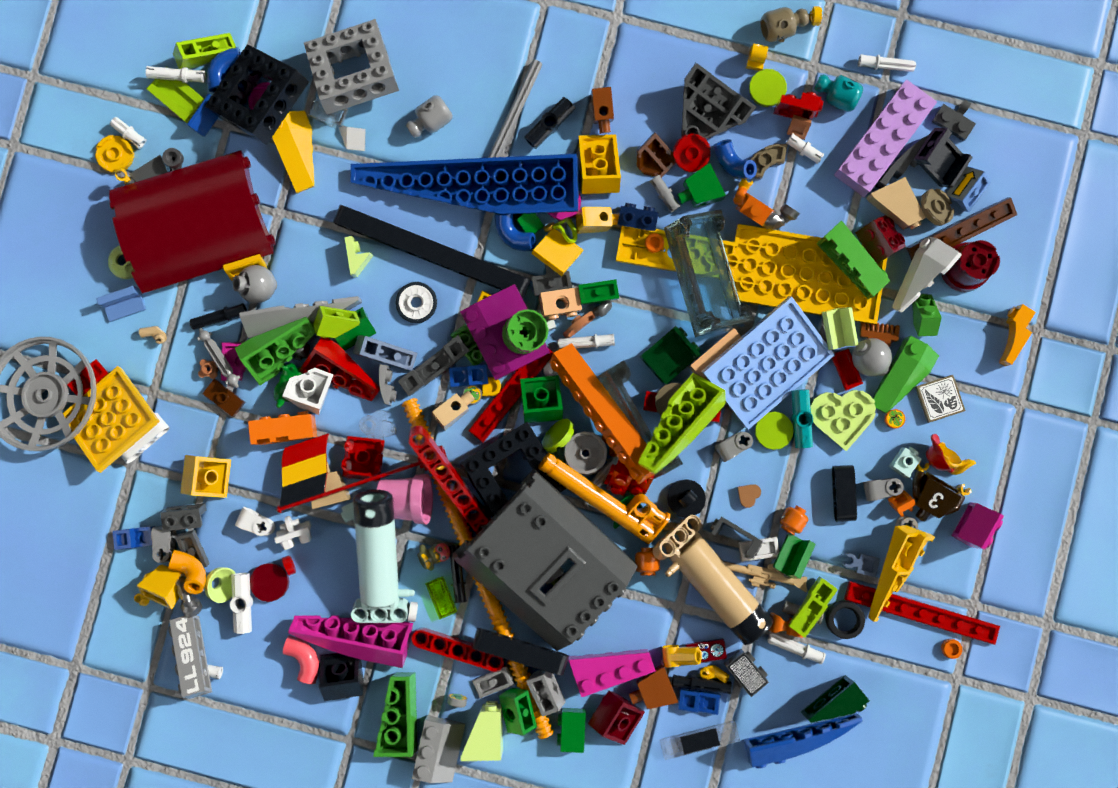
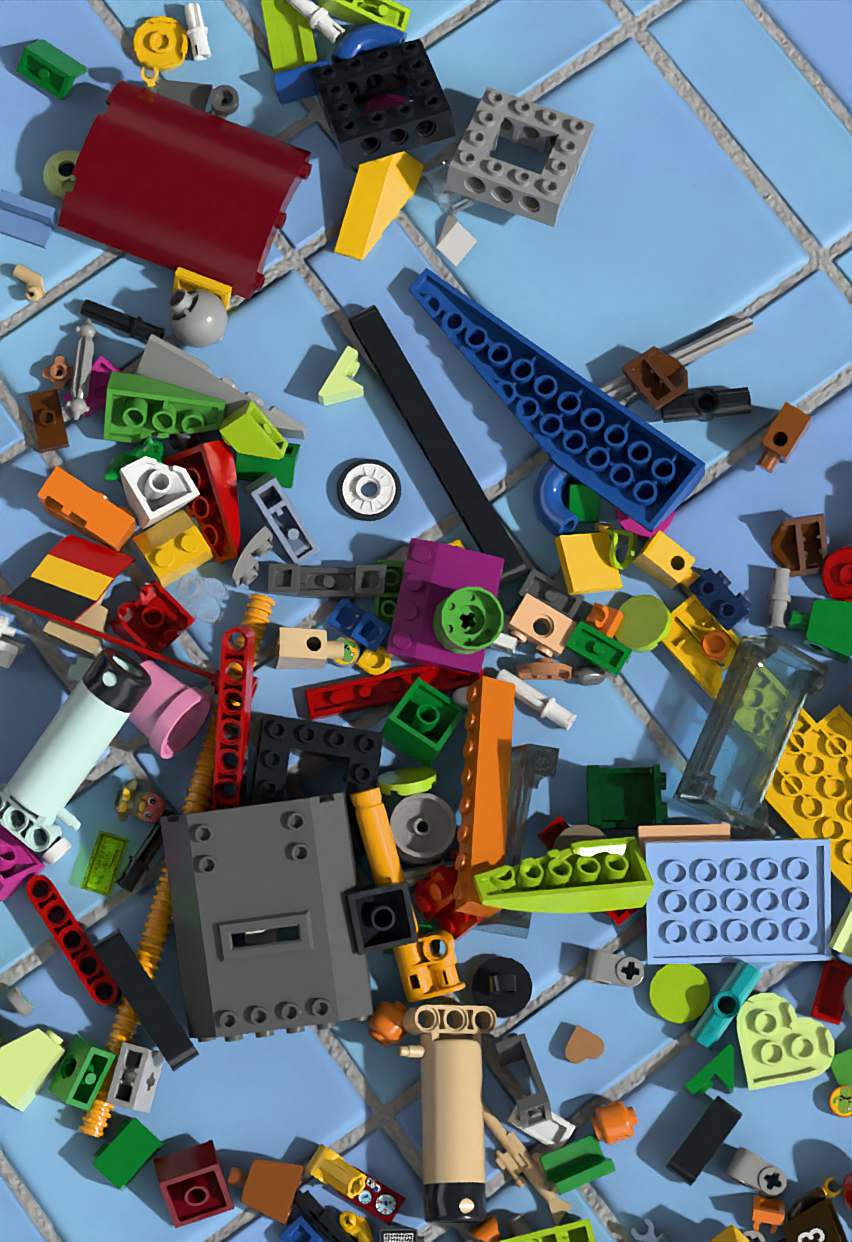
camera: 35 degrees right, 10 degrees down
light grey piece [406,95,453,138] -> none
light grey slope [472,664,516,698] -> none
dark pink wedge [568,649,656,698] -> none
yellow slope [578,134,621,194] -> none
light aqua brick [888,447,921,478] -> none
none -> green panel [16,39,87,100]
none -> yellow slope [132,508,213,588]
none -> black slope [346,881,419,955]
none -> orange tile [585,603,624,638]
none -> lime tile [614,594,672,653]
none -> reddish brown slope [621,346,688,411]
none -> green slope [683,1044,734,1097]

